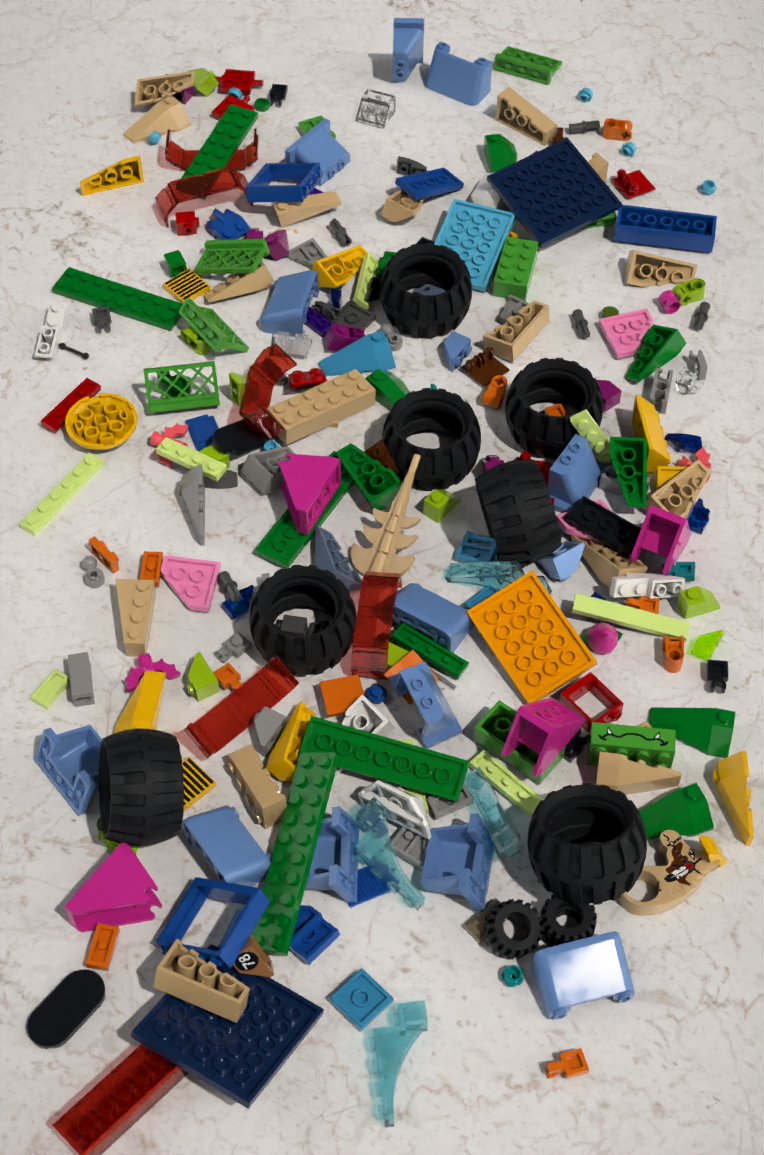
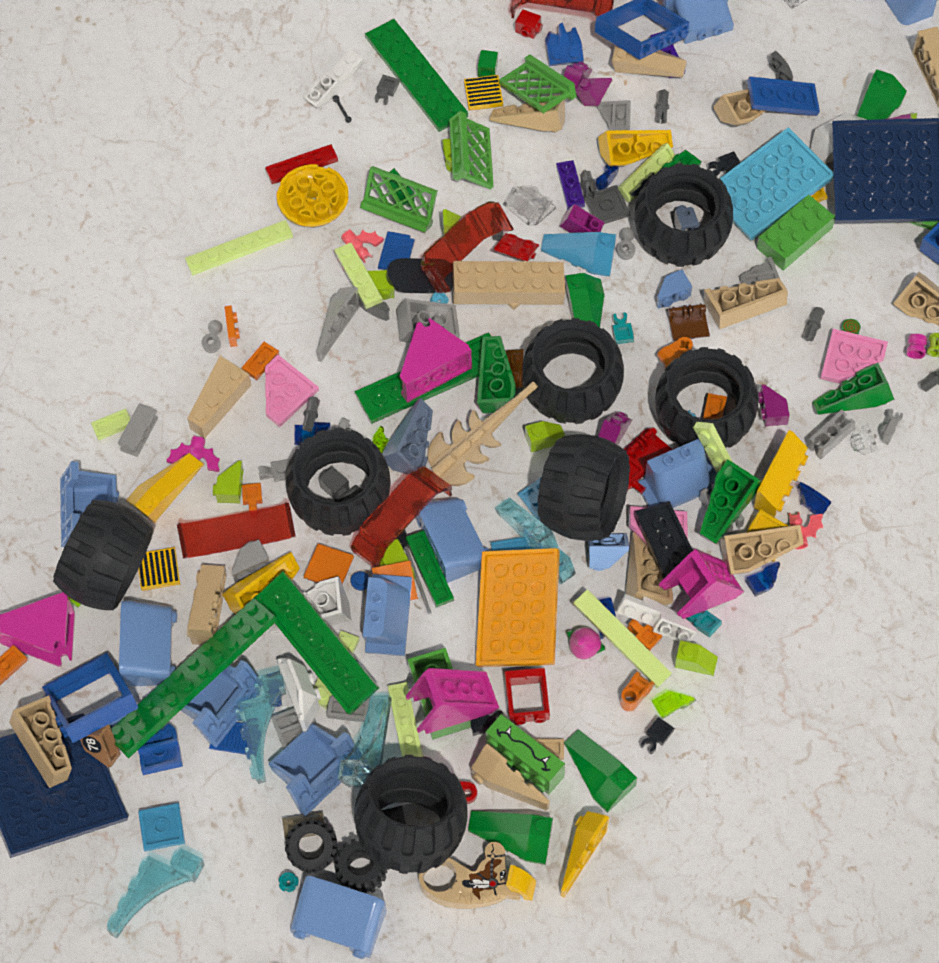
camera: 35 degrees right, 10 degrees up
medium blue windscreen [260,270,319,339] -> none

